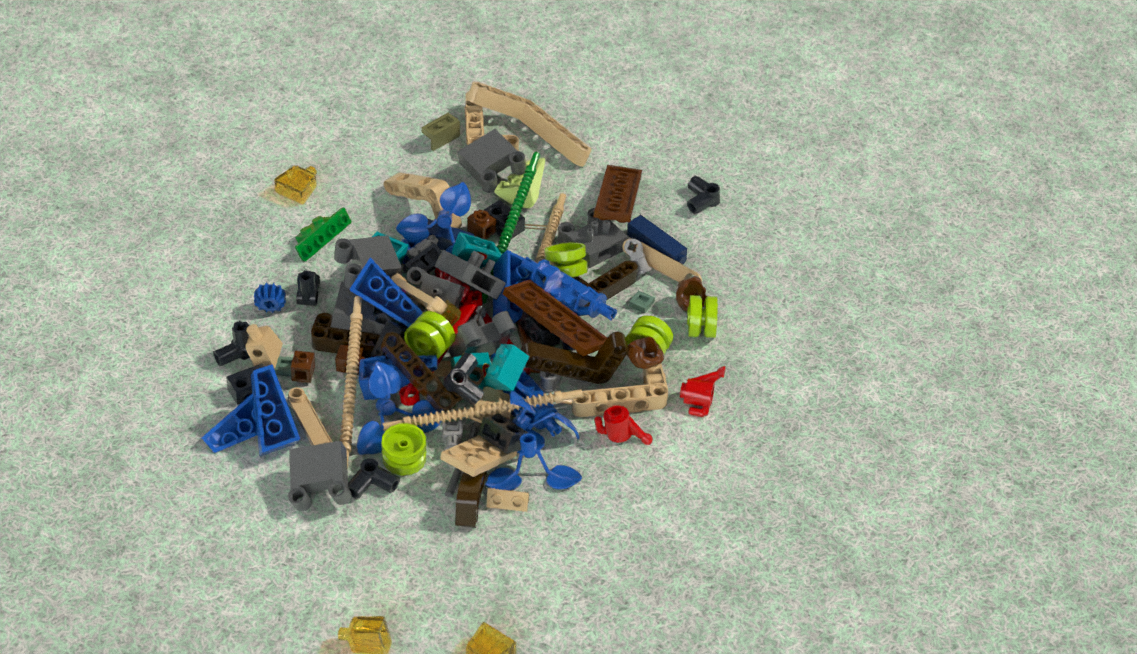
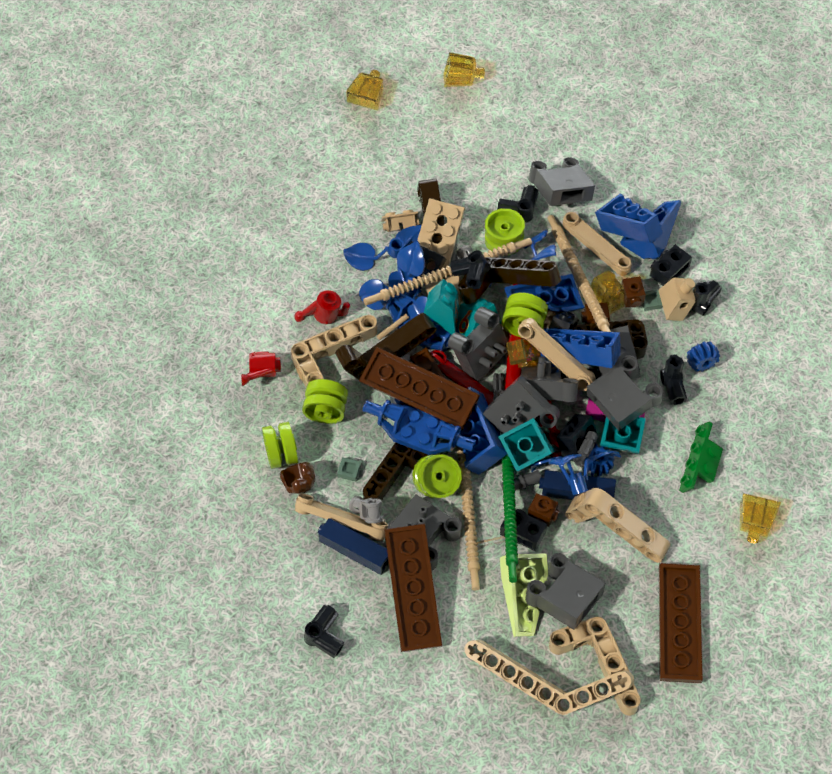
camera: 165 degrees right, 15 degrees up
olive panel [421,112,460,151] -> none
reddish brown hair [627,337,664,369] -> none
none -> clear yellow torso [590,270,624,315]
none -> reddish brown plate [658,563,703,684]

